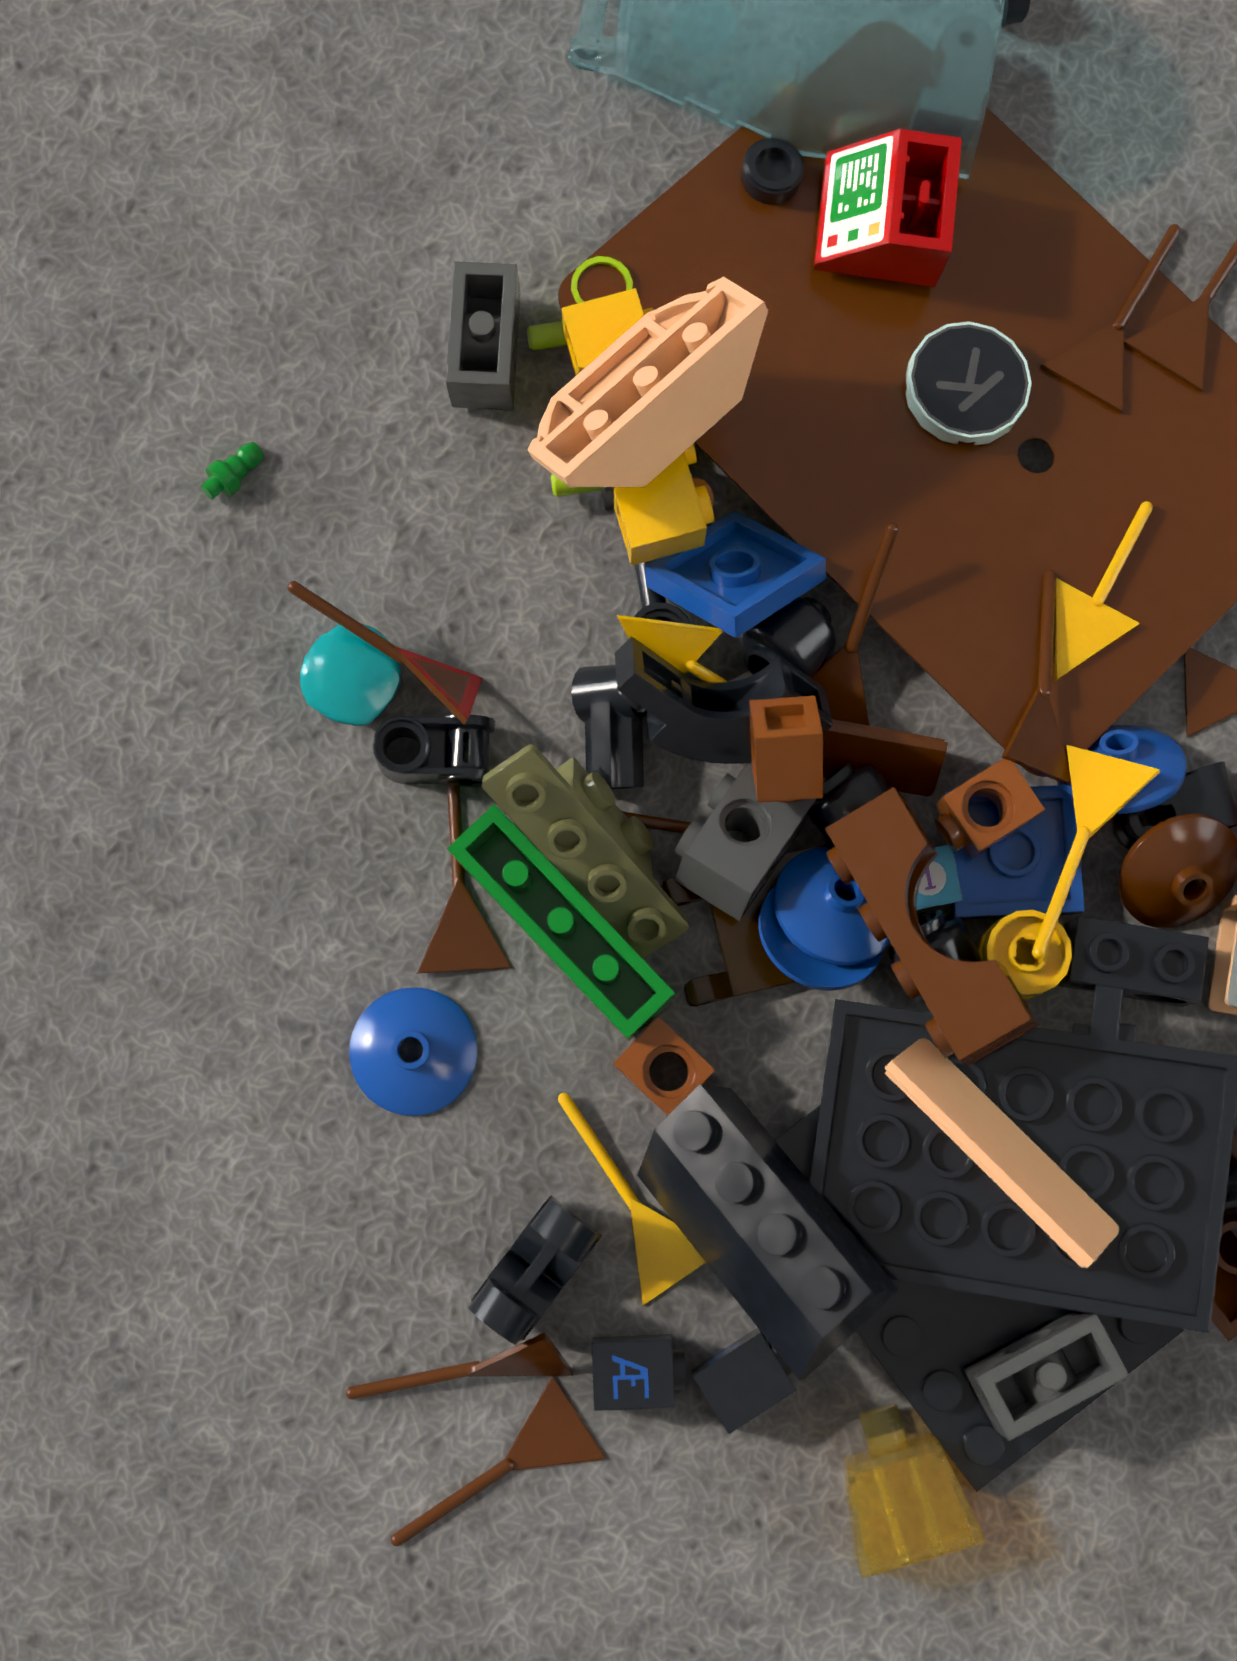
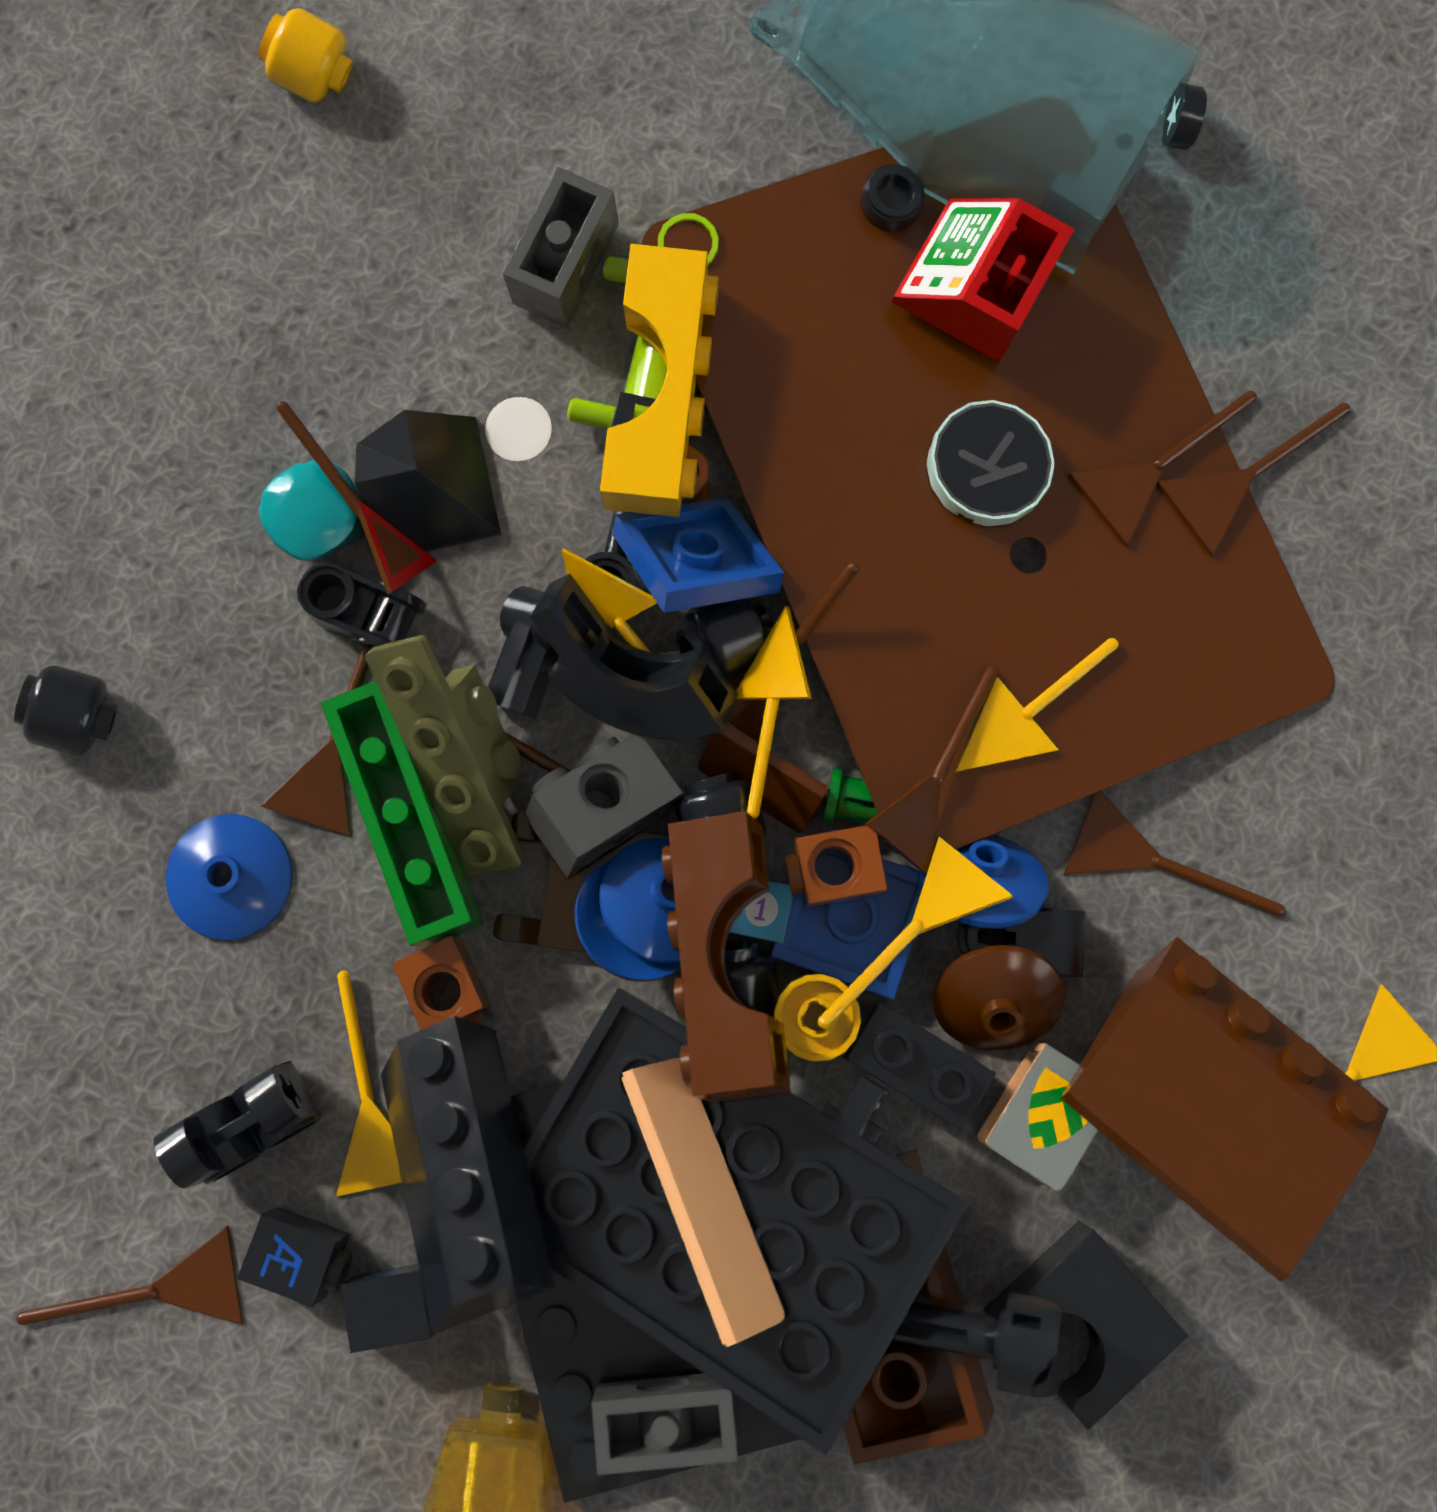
camera: 25 degrees right, 0 degrees up
green piece [200,442,264,500] -> none
reddish brown piece [346,1332,573,1400] -> none
light nougat wedge [528,277,768,487] -> none
dark orange brick [750,696,823,803] -> none
none -> black head [14,665,118,755]
none -> yellow head [258,8,354,103]
none -> black slope [355,410,502,552]
none -> white sticker [485,397,552,461]
none -> yellow piece [736,606,812,819]
none -> green bush [822,767,878,834]

